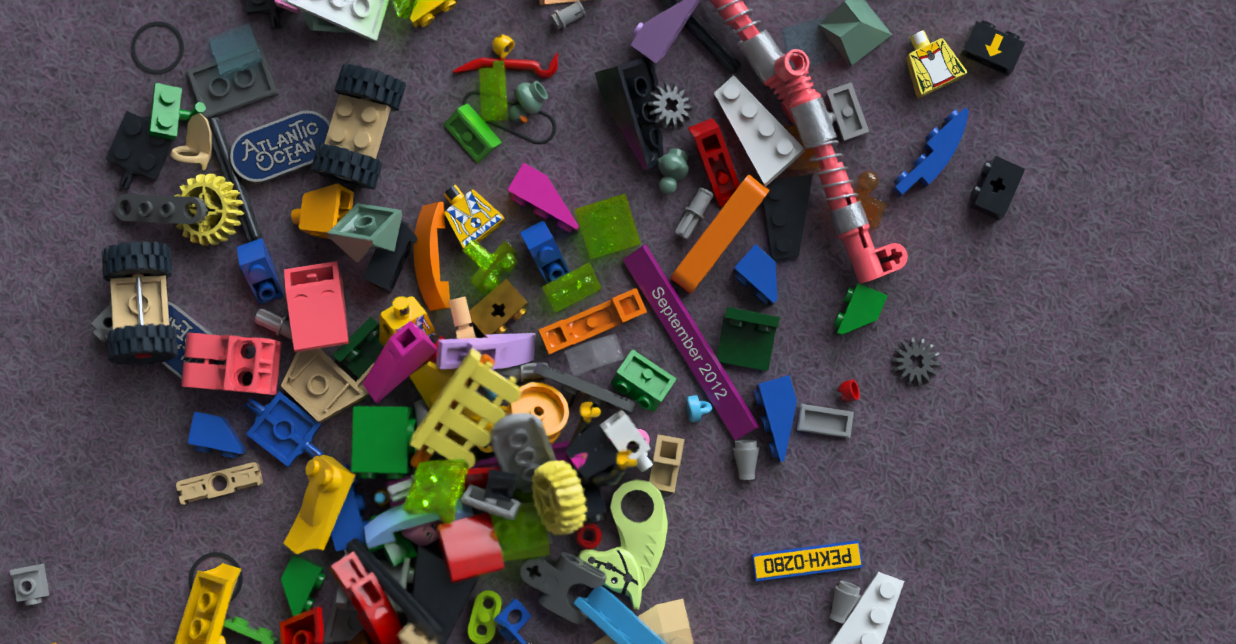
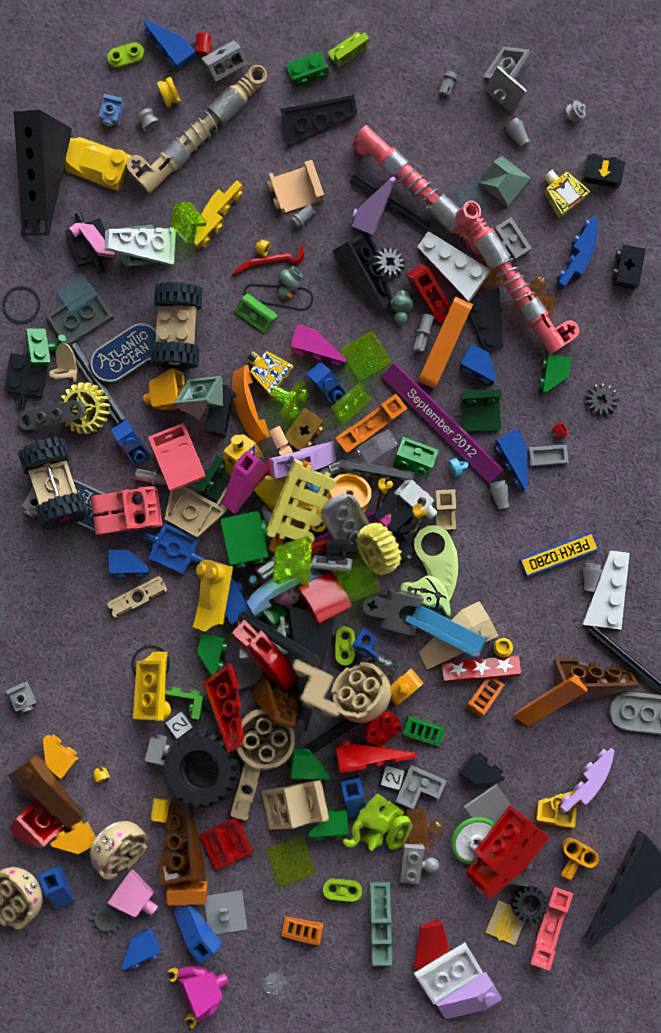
camera: 15 degrees left, 0 degrees up
clear neon green bracket [479,61,508,121] -> none
red plate [575,522,602,549] -> none

